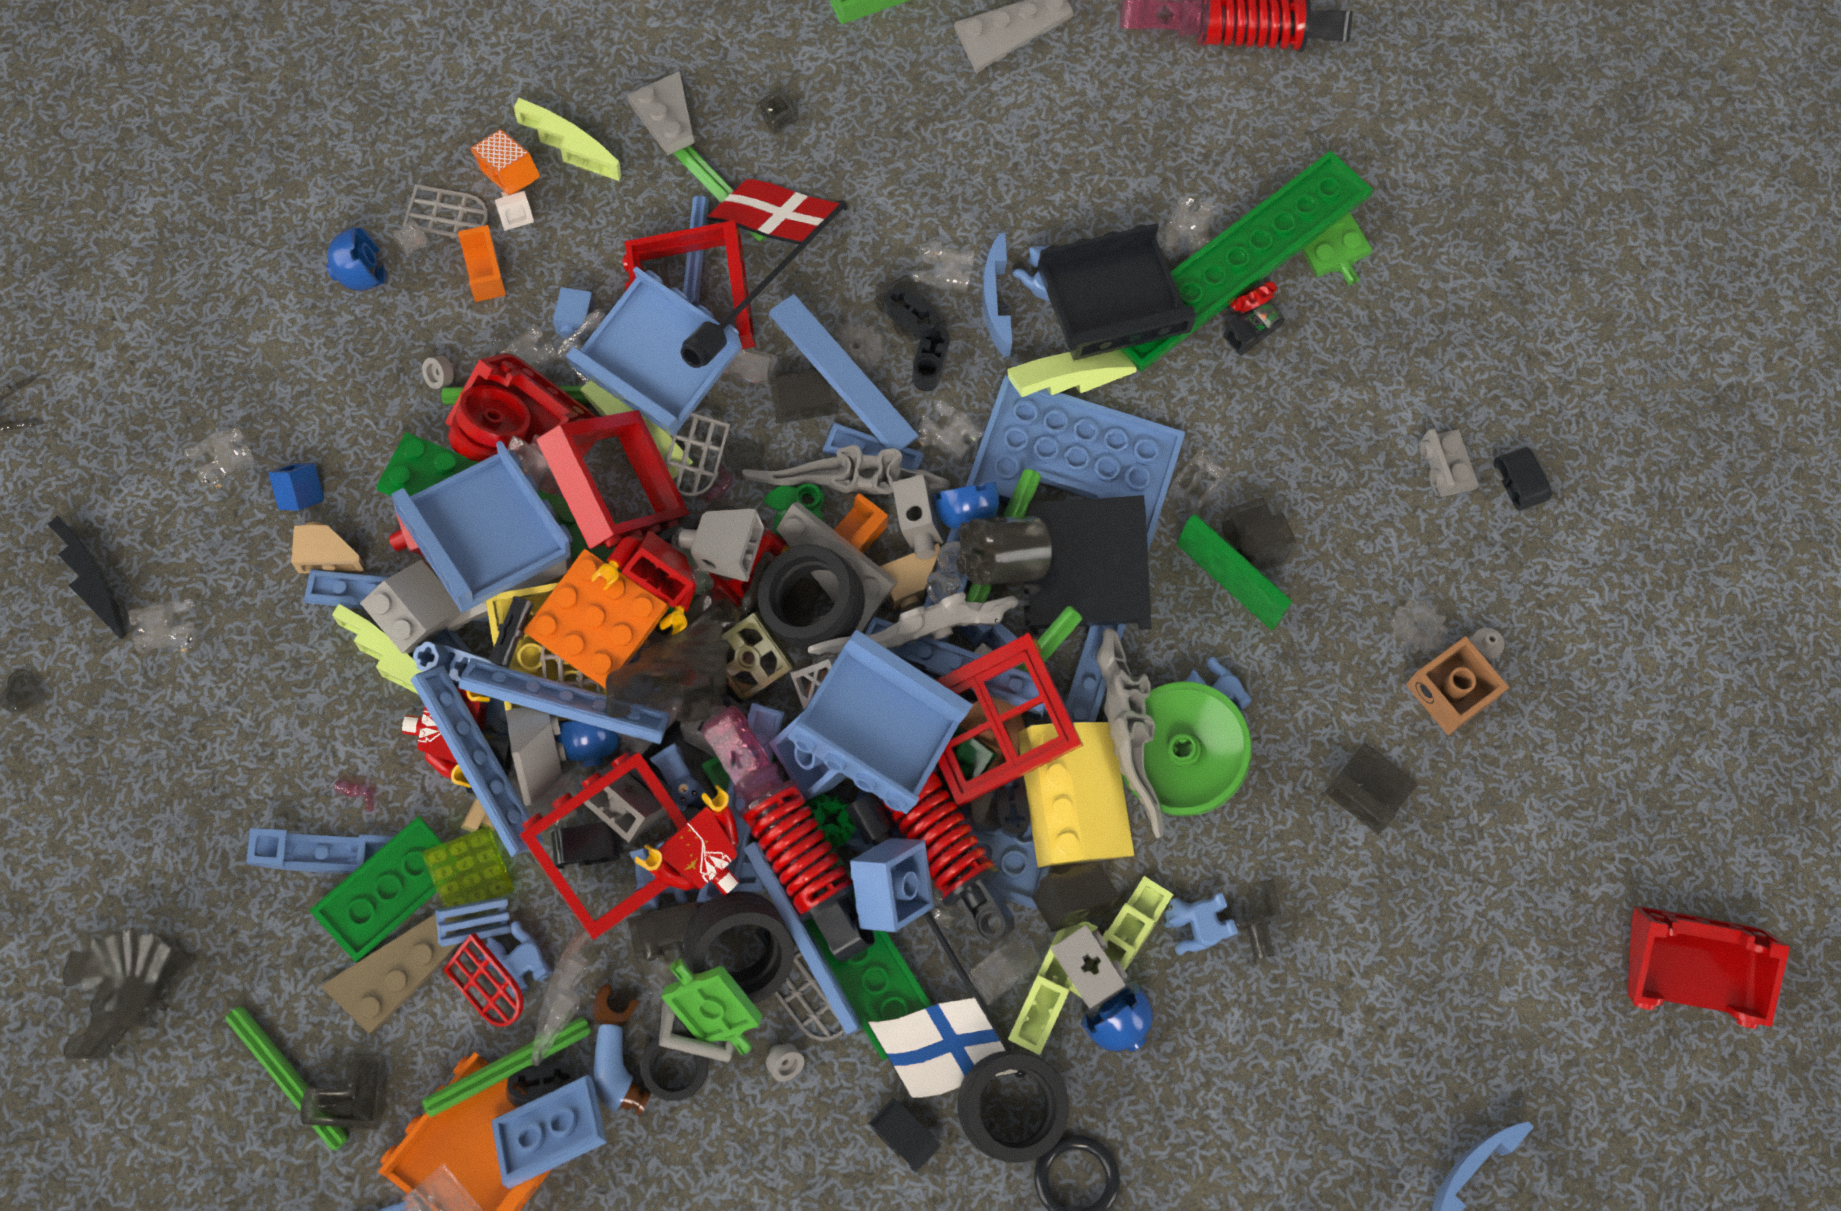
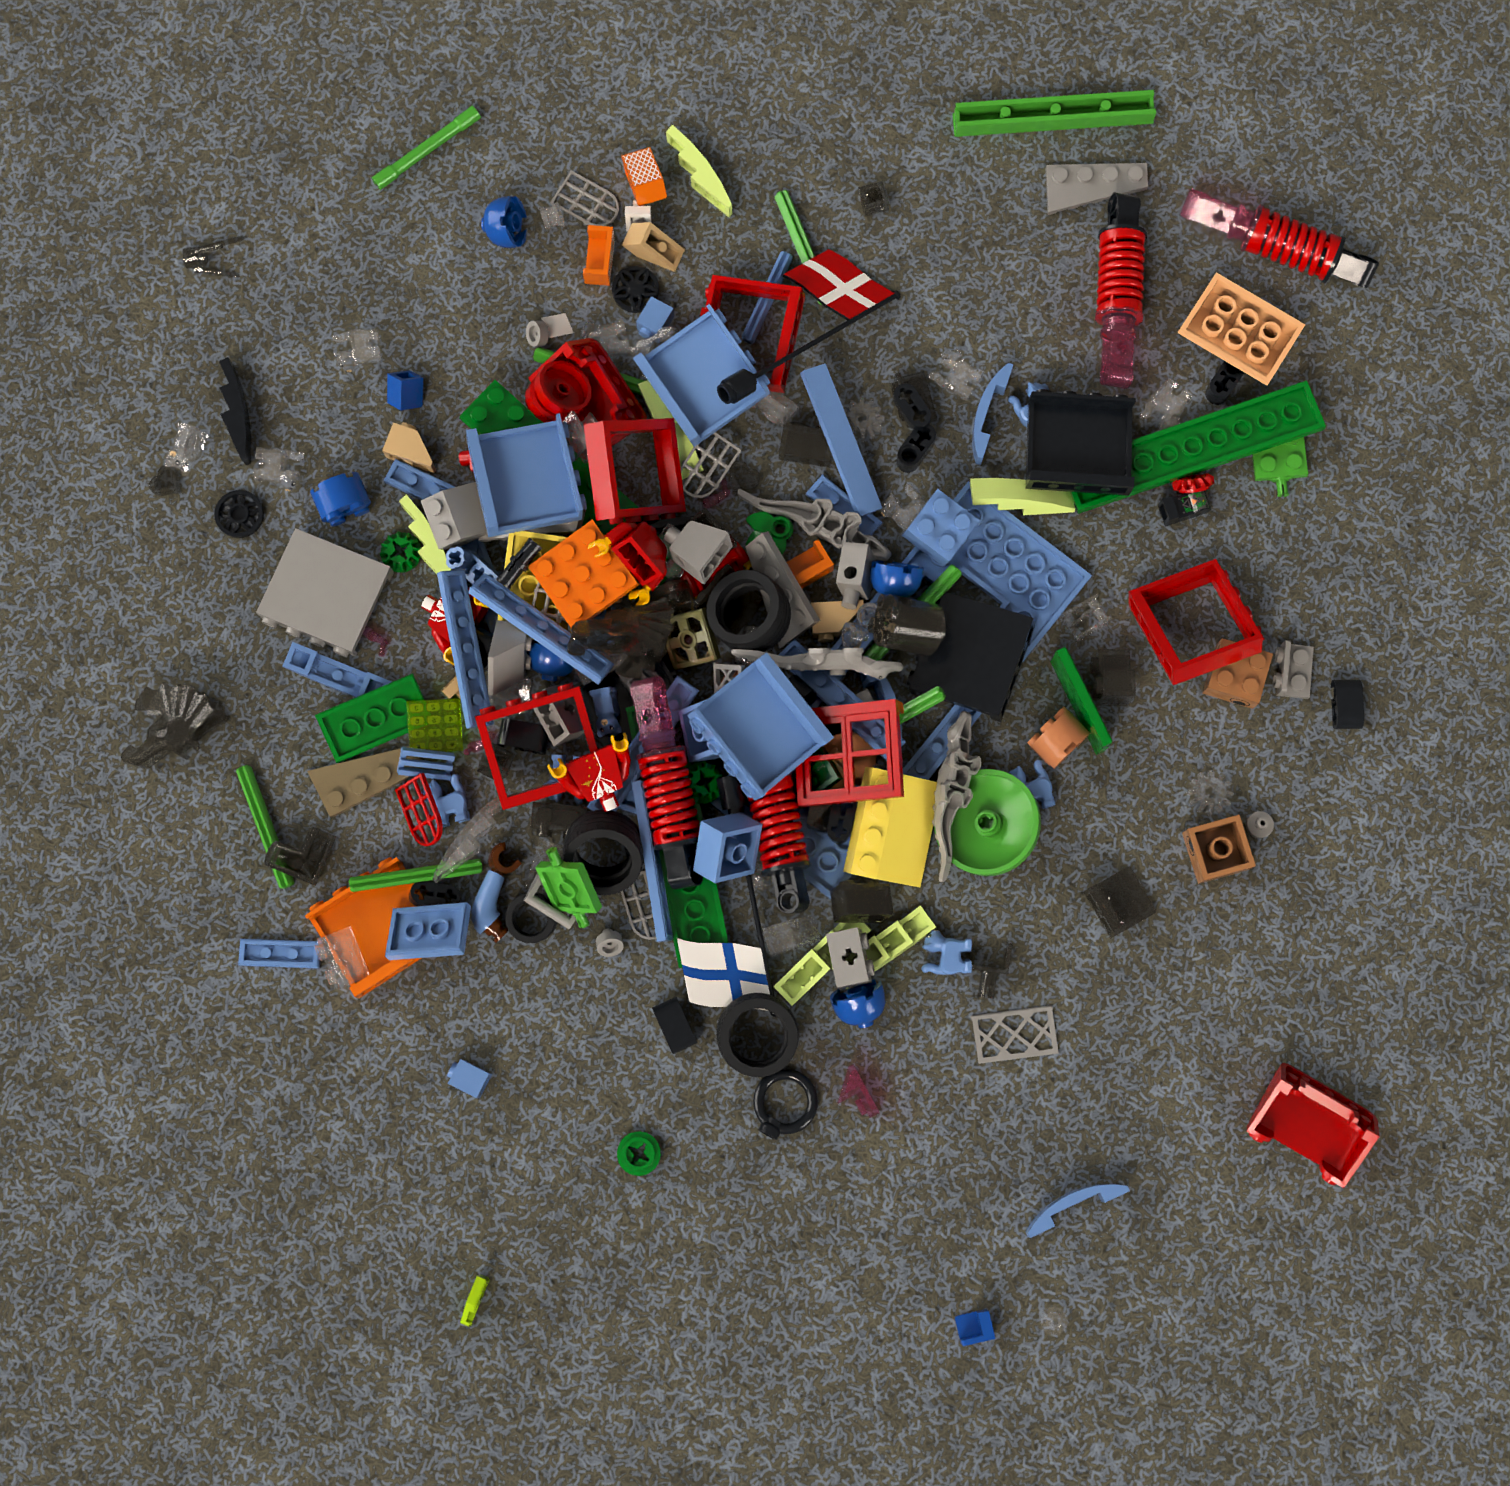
camera: 30 degrees right, 10 degrees up
light grey wing [627,71,695,155] -> none
none -> clear animal [165,422,209,477]
none -> black wheel [214,490,264,538]
none -> light grey panel [256,528,394,658]
none -> blue brick [310,472,371,527]
none -> bright green piece [371,106,481,190]
none -> green gear [380,531,421,573]
none -> clear pink piece [463,731,495,755]
none -> clear smoke slope [477,743,515,779]
none -> white sticker [541,313,573,338]
none -> black wheel [612,266,659,313]
none -> tan slope [622,222,685,272]
none -> clear pink slope [837,1064,880,1118]
none -> medium blue brick [902,489,980,567]
none -> light grey window [970,1005,1059,1064]
none -> nougat brick [1027,707,1090,769]
none -> piece [1095,192,1147,389]
none -> red window [1129,559,1265,685]
none -> light nougat slope [1178,272,1305,385]
none -> medium nougat brick [1202,638,1273,709]
none -> black beam [1205,361,1245,405]

